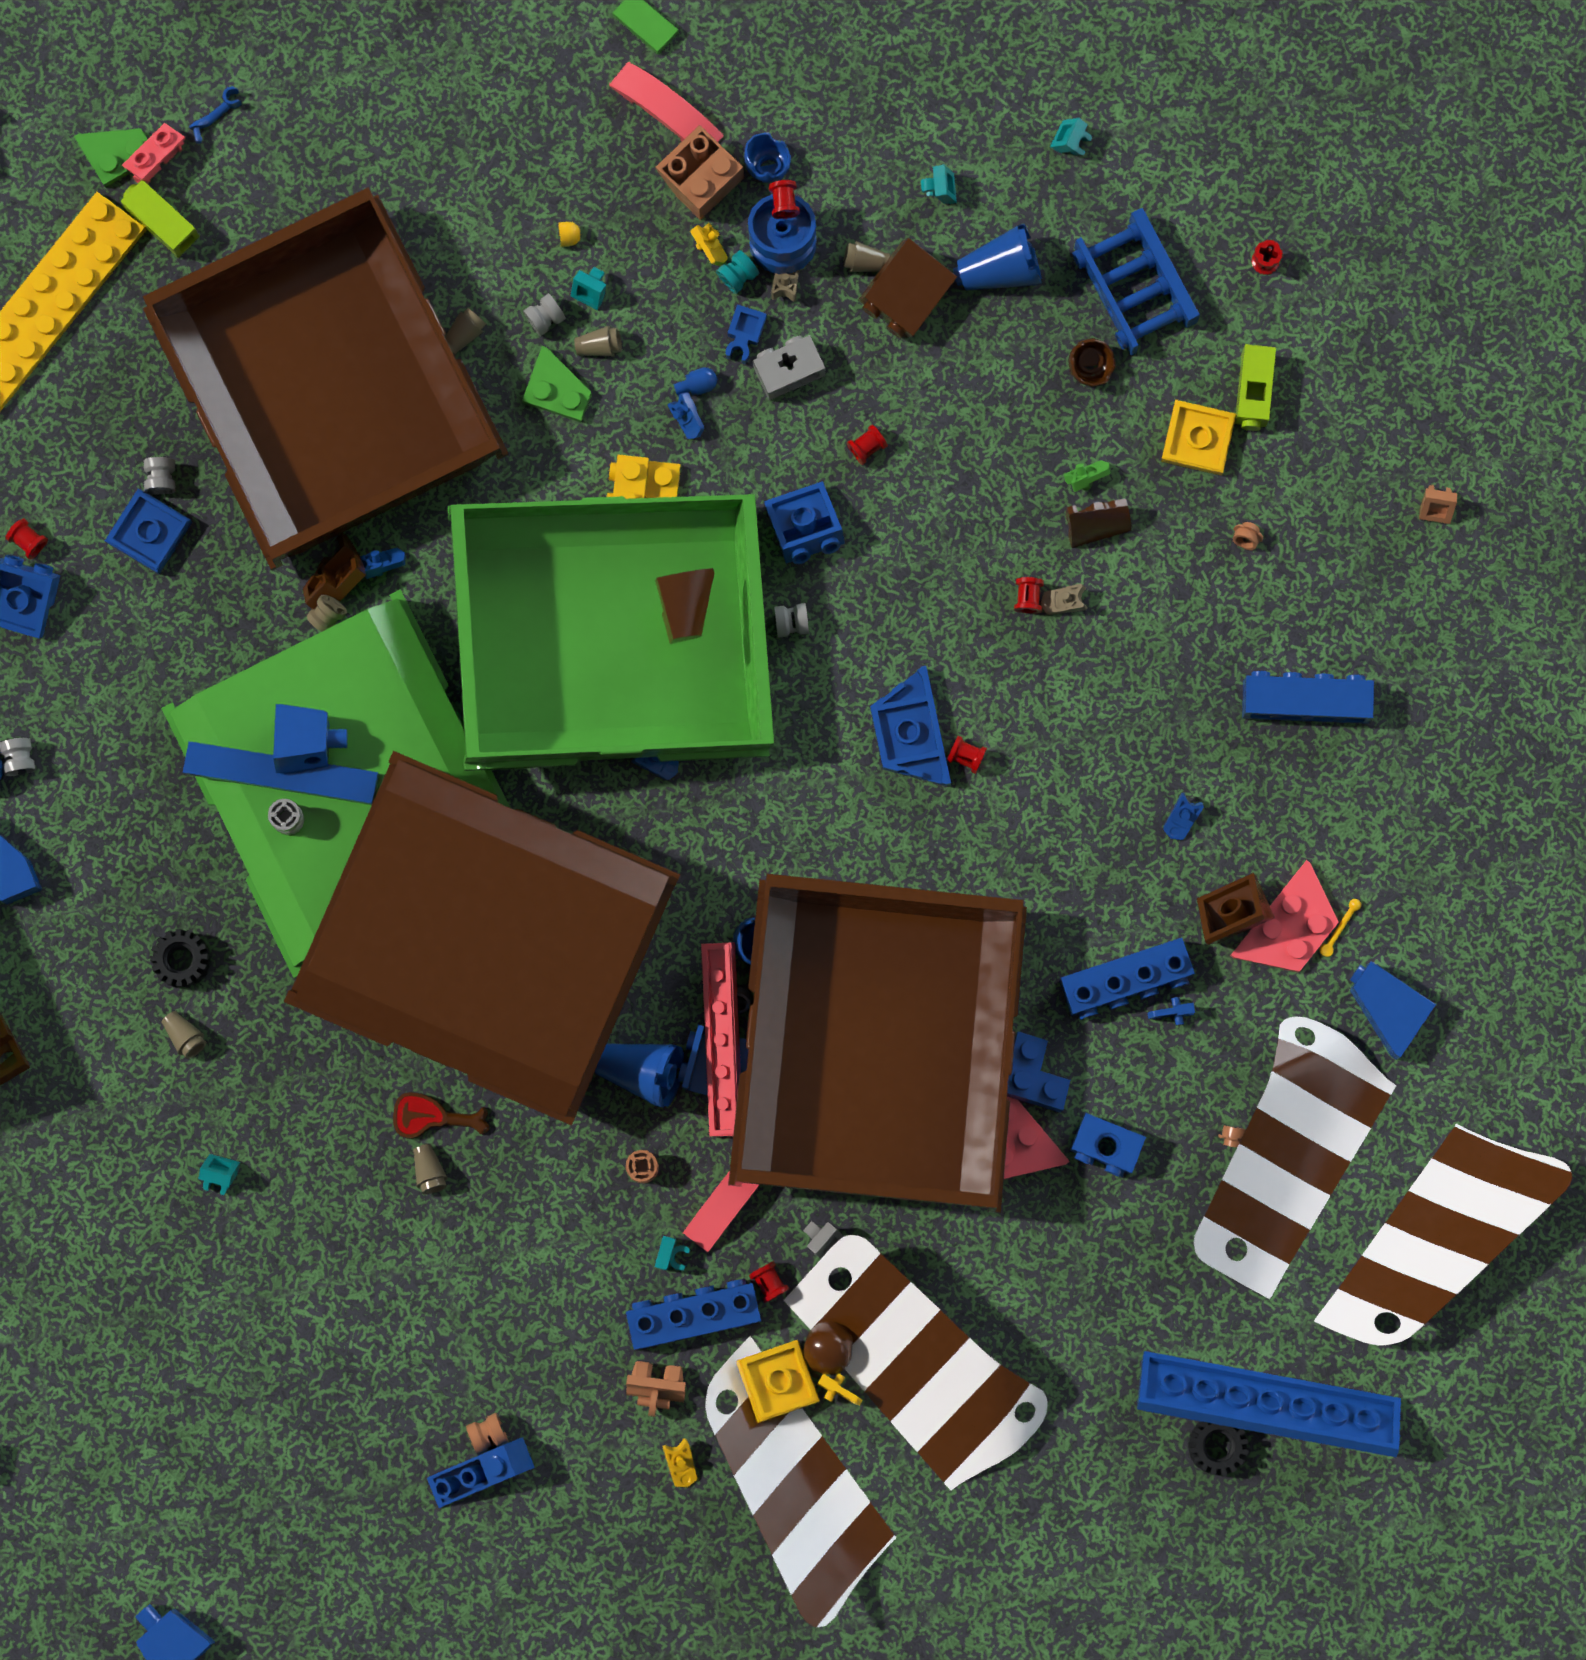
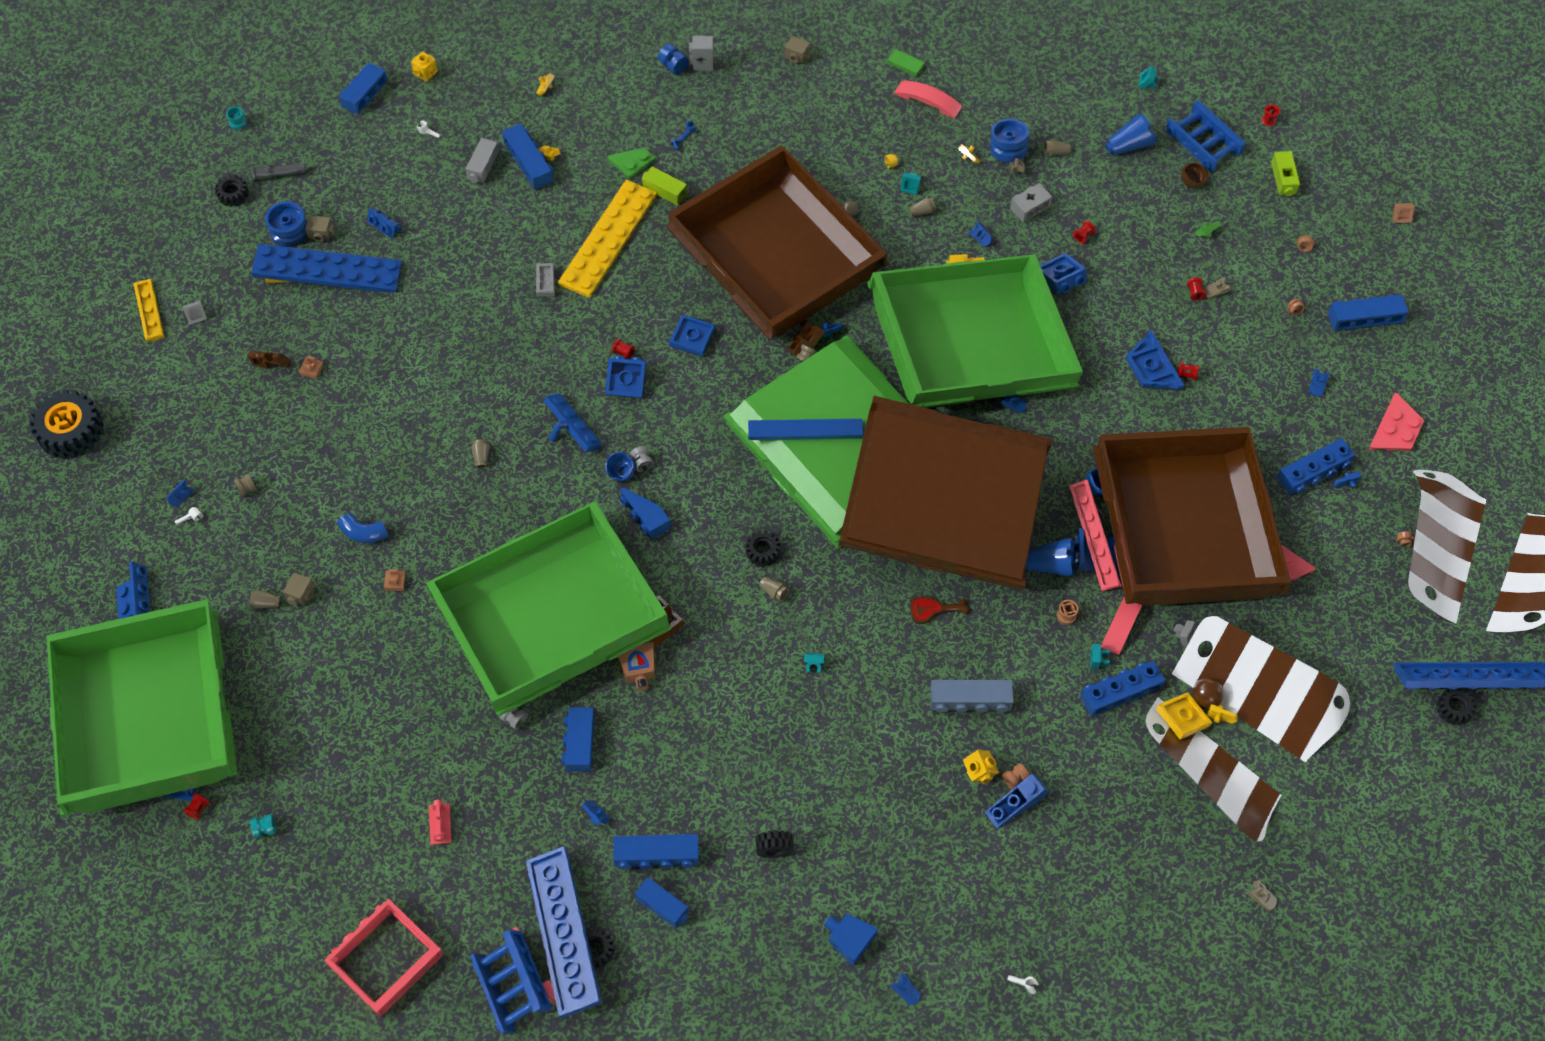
camera: 15 degrees left, 20 degrees down
coral hinge [122,123,186,184] -> none
light grey wheel [143,457,176,495] -> none
light grey wheel [268,798,305,835] -> none
blue torso [273,704,348,773] -> none
dark tan cone [413,1144,448,1195] -> none
bright green wing [522,346,592,422] -> none
light grey wheel [523,293,566,336] -> none
nougat hips [626,1361,686,1417] -> none
reddish brown slope [655,568,715,644] -> none
nougat slope [656,125,744,220] -> none
yellow piece [662,1438,697,1487] -> none
blue cylinder [674,367,717,396] -> none
teal wheel [716,250,759,294] -> none
blue plate [726,304,767,364] -> none
blue hair [744,132,791,183] -> none
red bush [749,1261,790,1303] -> none
red bush [768,180,800,219] -> none
light grey wheel [774,603,809,638] -> none
reddish brown brick [858,238,957,338] -> none
teal tile [921,164,957,204] -> none
blue plate [1007,1031,1070,1113] -> none
reddish brown slope [1066,499,1132,548] -> none
blue brick [1070,1113,1146,1178] -> none
yellow plate [1161,400,1236,476] -> none
reddish brown slope [1197,873,1275,945] -> none
yellow hinge [1319,899,1361,957] -> none
blue slope [1350,961,1436,1060] -> none
none -> black tyre [755,830,794,858]
none -> sand blue brick [930,680,1013,712]
none -> yellow brick [963,750,999,784]
none -> nougat plate [1287,299,1305,316]

